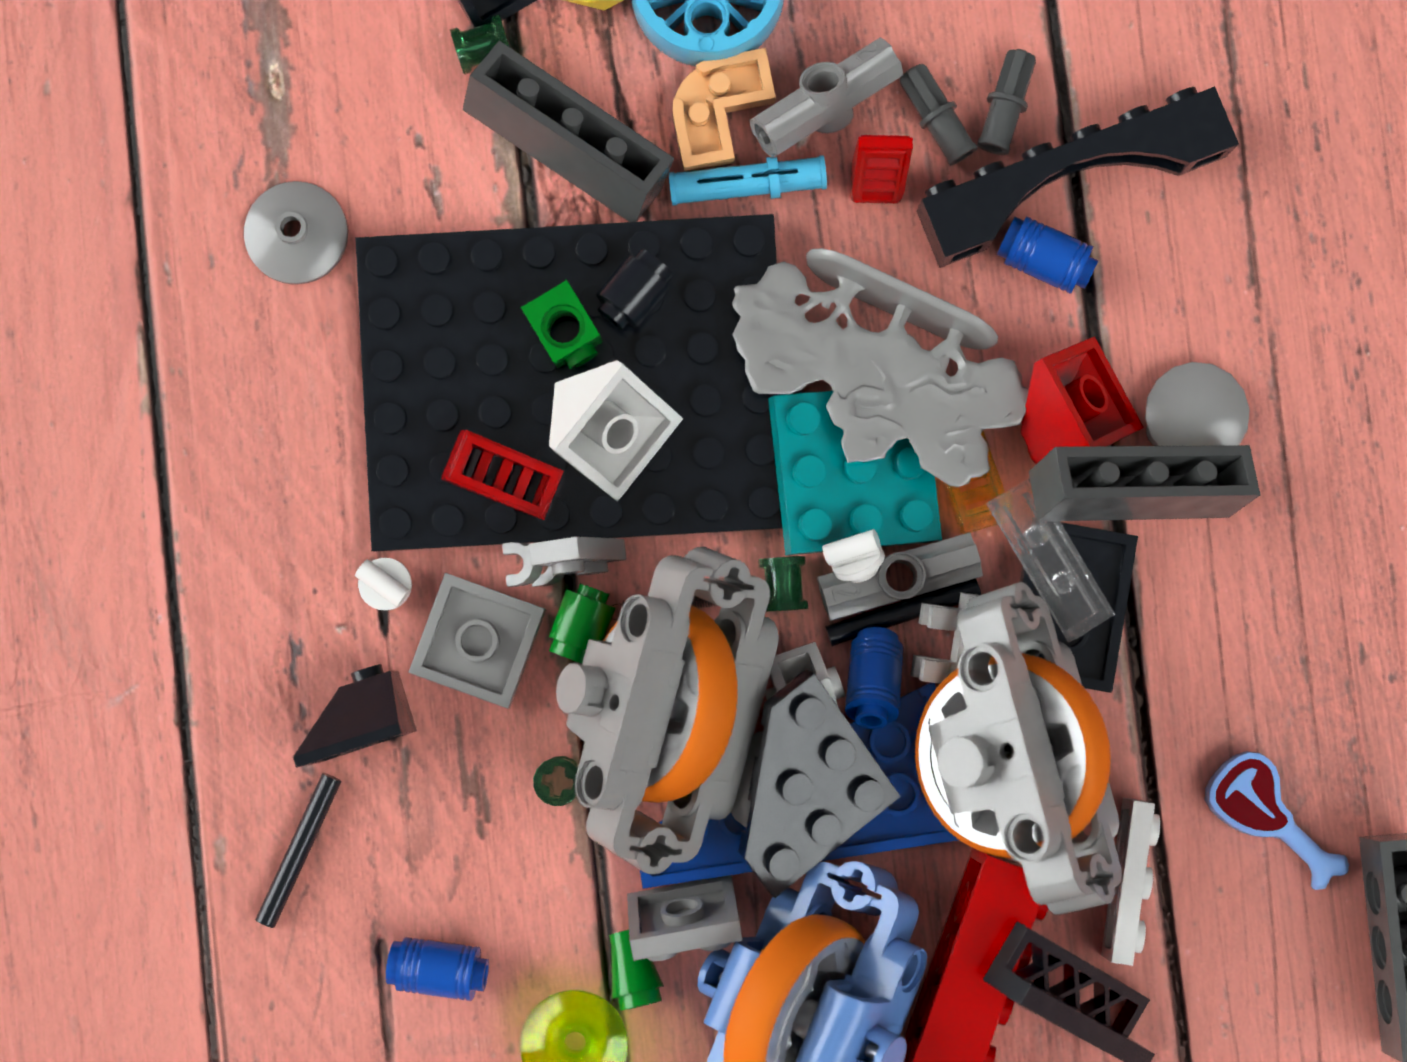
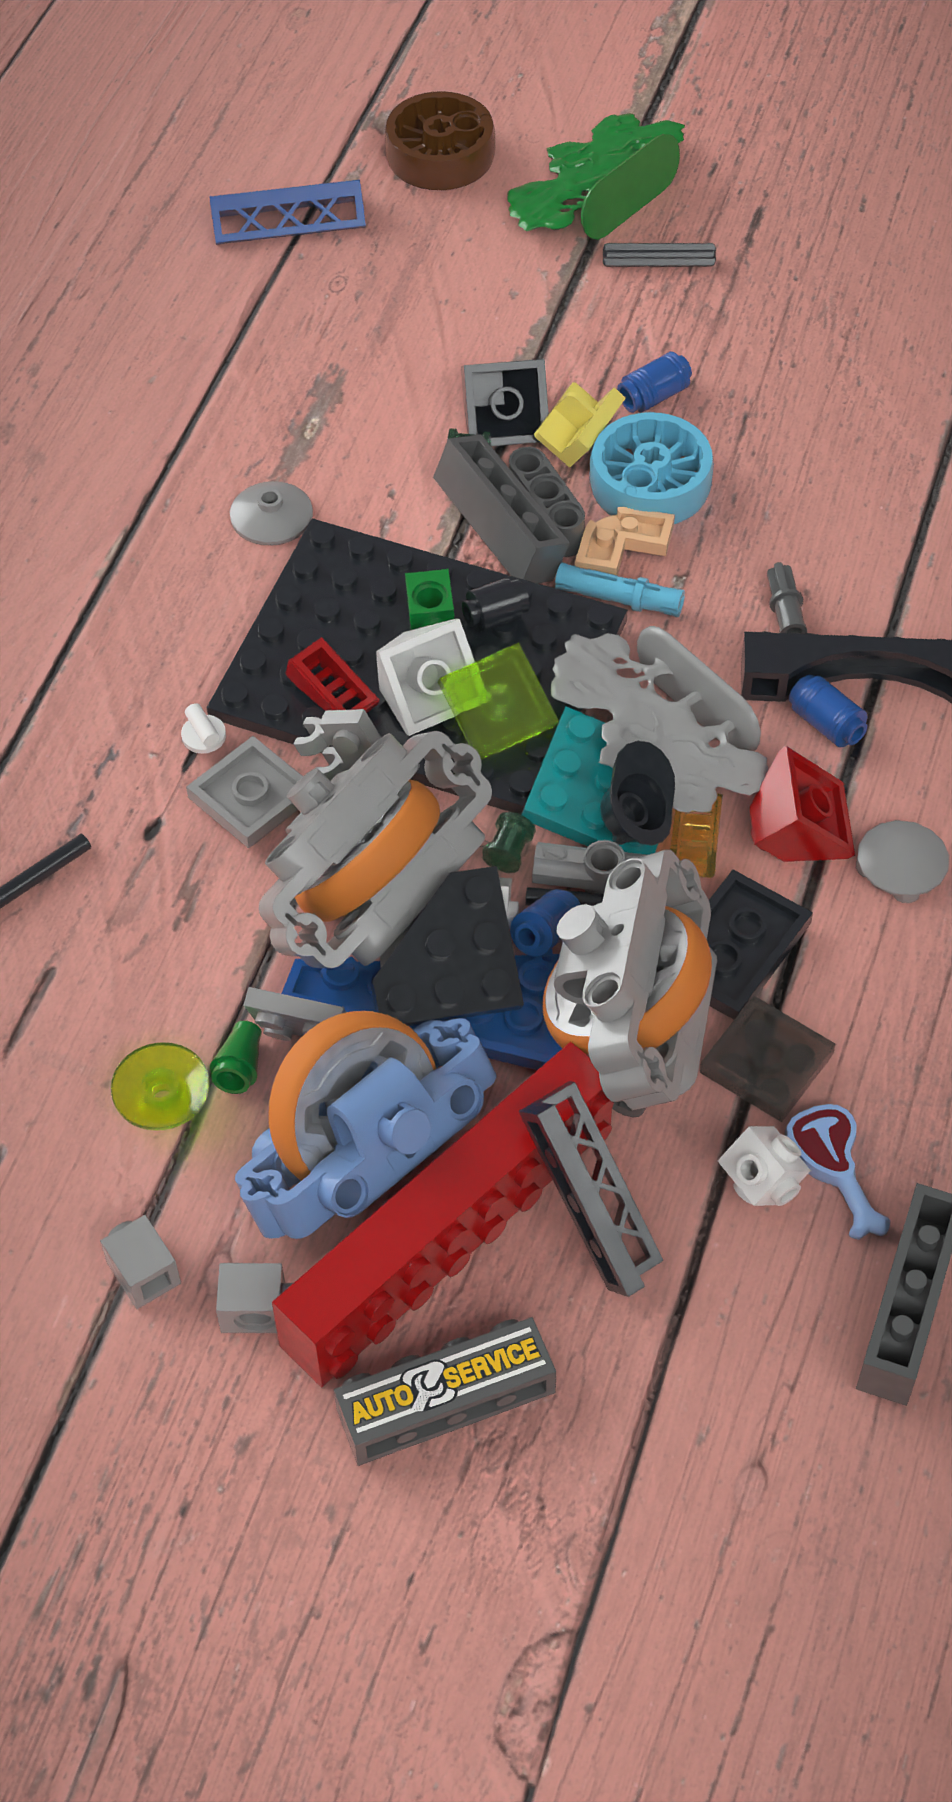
camera: 25 degrees right, 30 degrees down
black slope [293,664,417,768] -> none
blue head [386,937,489,1001] -> none
clear green bush [533,756,578,806] -> none
light grey piece [749,37,903,158] -> none
white plate [823,529,885,583] -> none
red slope [851,135,913,204] -> none
dark grey axle [977,49,1036,155] -> none
clear tile [986,478,1115,642] -> none
dark grey brick [1029,445,1261,522] -> none
white plate [1101,798,1160,966] -> none
none -> clear neon green plate [437,643,559,760]
none -> dark grey beam [509,447,585,557]
none -> black piece [600,740,675,846]
none -> clear smoke plate [700,996,836,1122]
none -> white brick [718,1126,811,1206]

